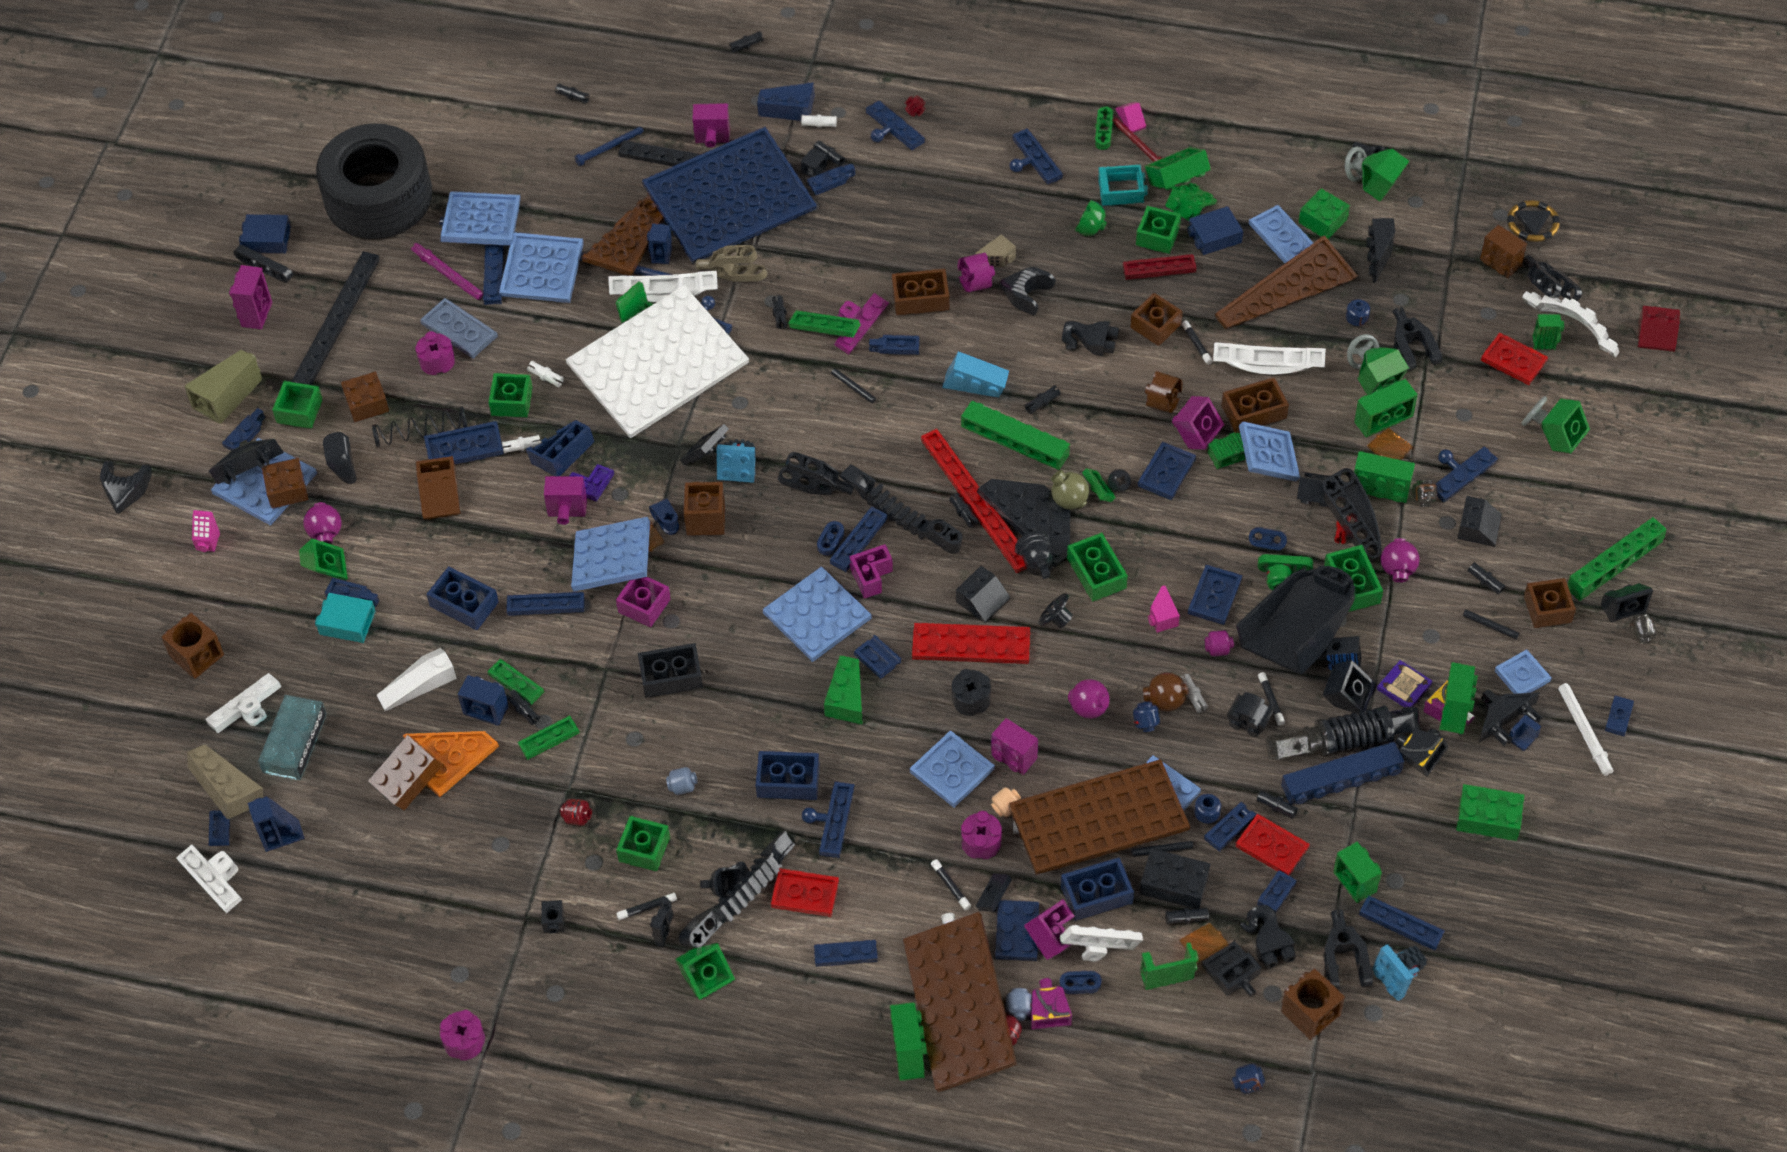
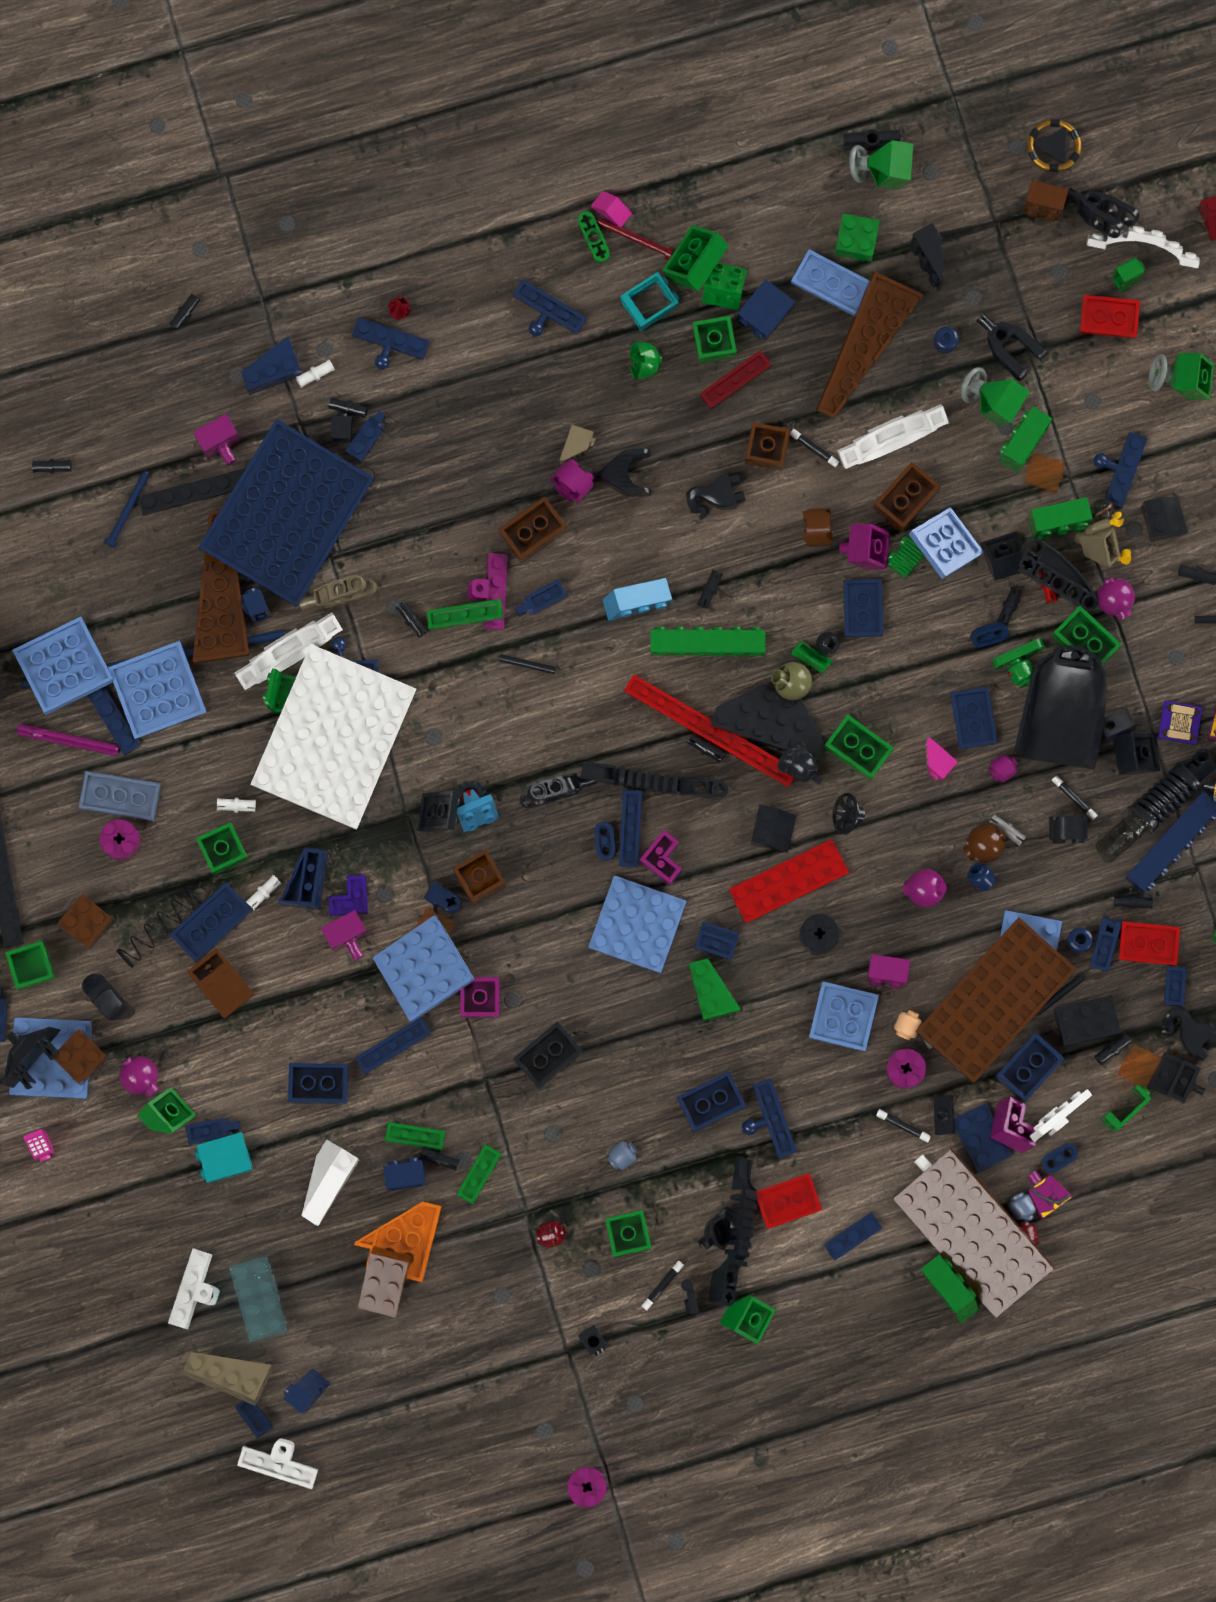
camera: 30 degrees left, 25 degrees up
reddish brown brick [161,613,224,679] -> none
none -> black pin [997,586,1022,626]
none -> dark tan torso [1075,512,1131,567]

